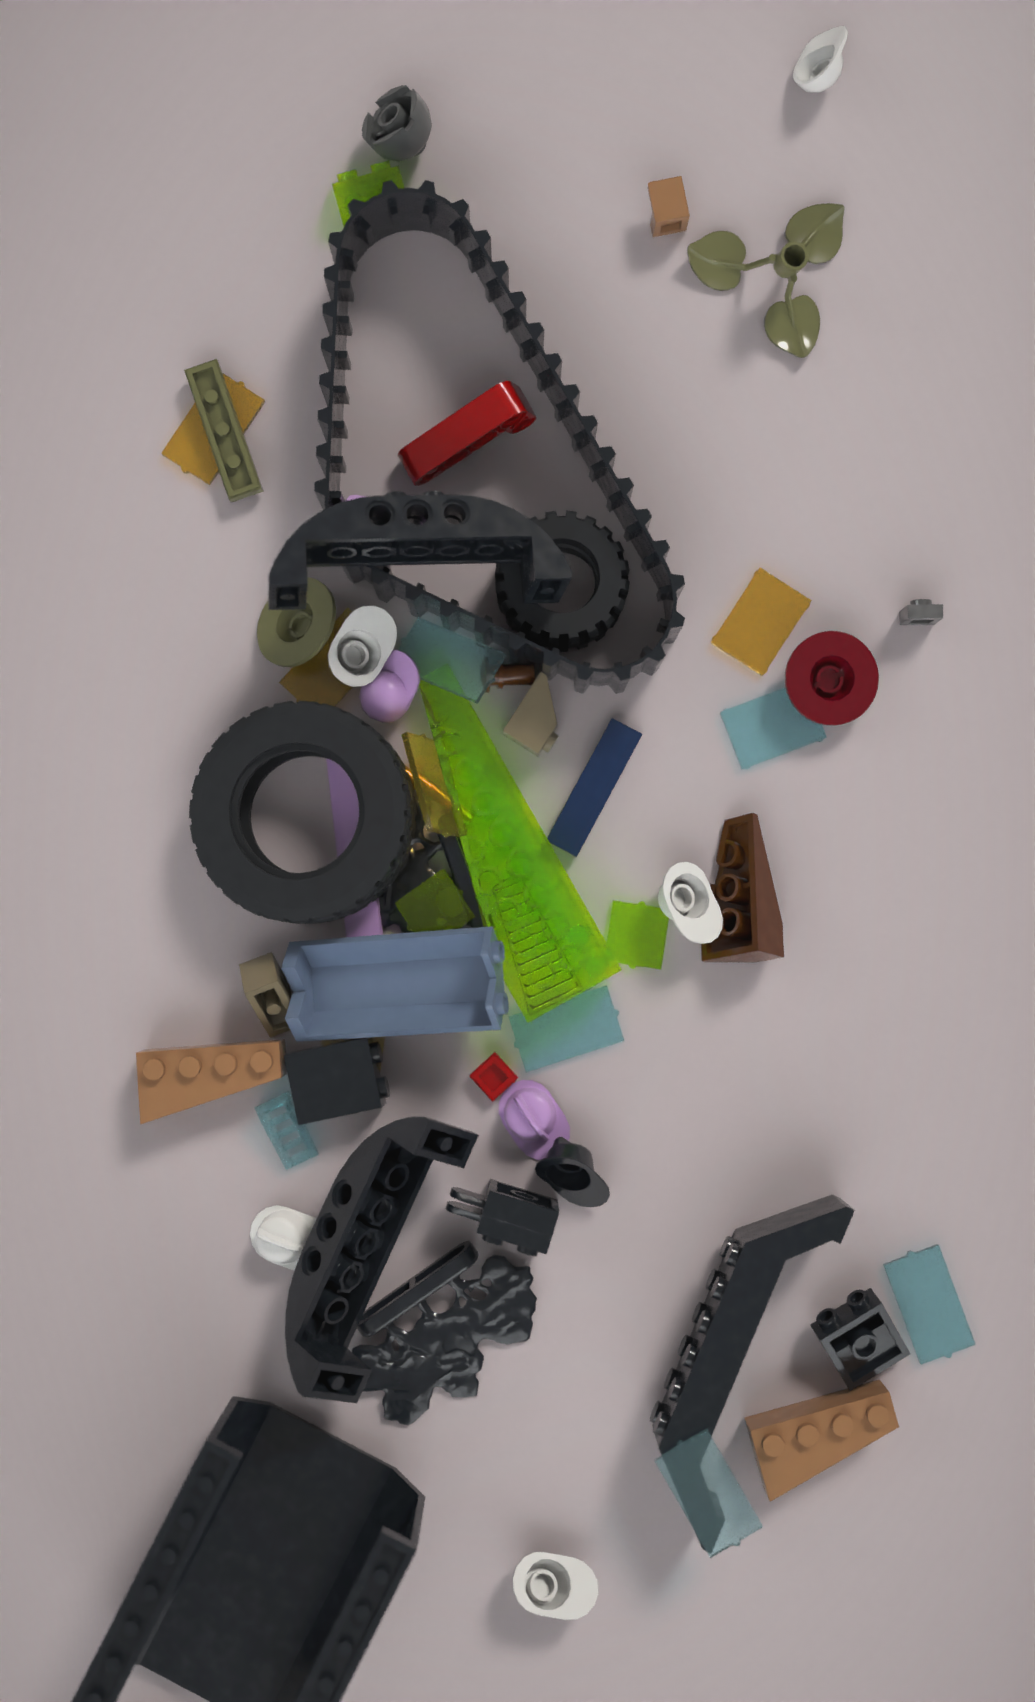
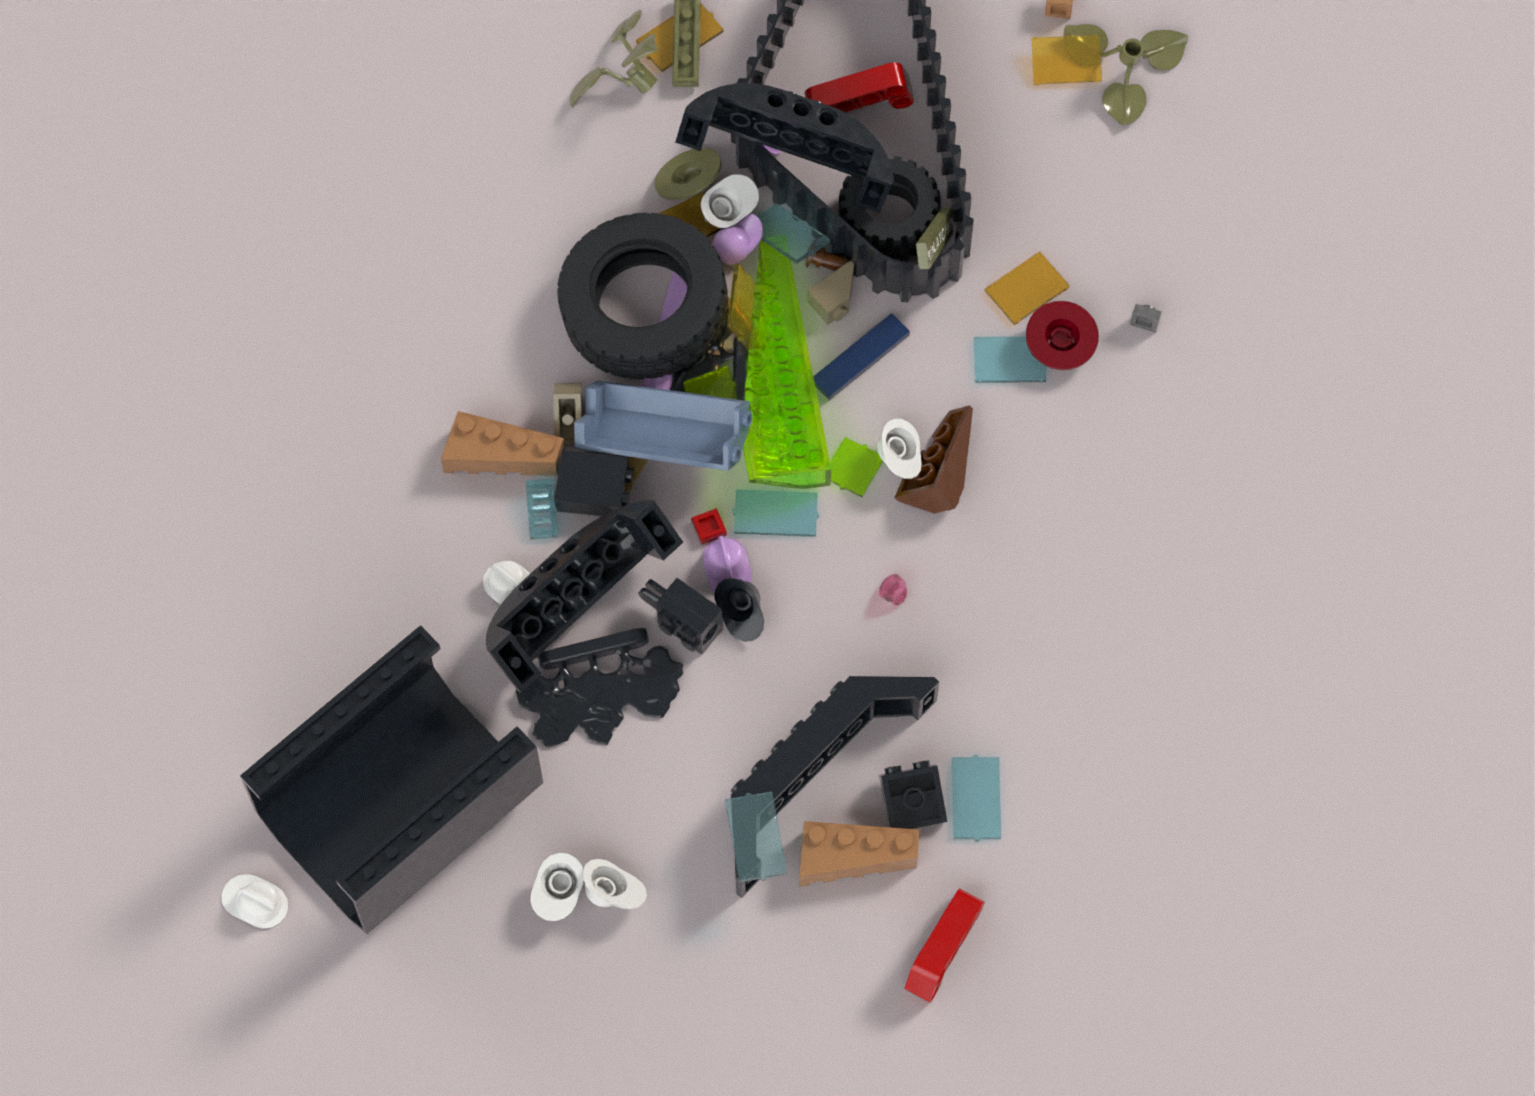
camera: 20 degrees right, 20 degrees down
none -> white piece [530,853,583,921]
none -> olive plant [570,9,658,108]
none -> clear pink tile [879,574,907,605]
none -> red beam [904,888,985,1003]
none -> olive tile [916,207,954,269]
none -> clear yellow piece [1031,34,1102,85]

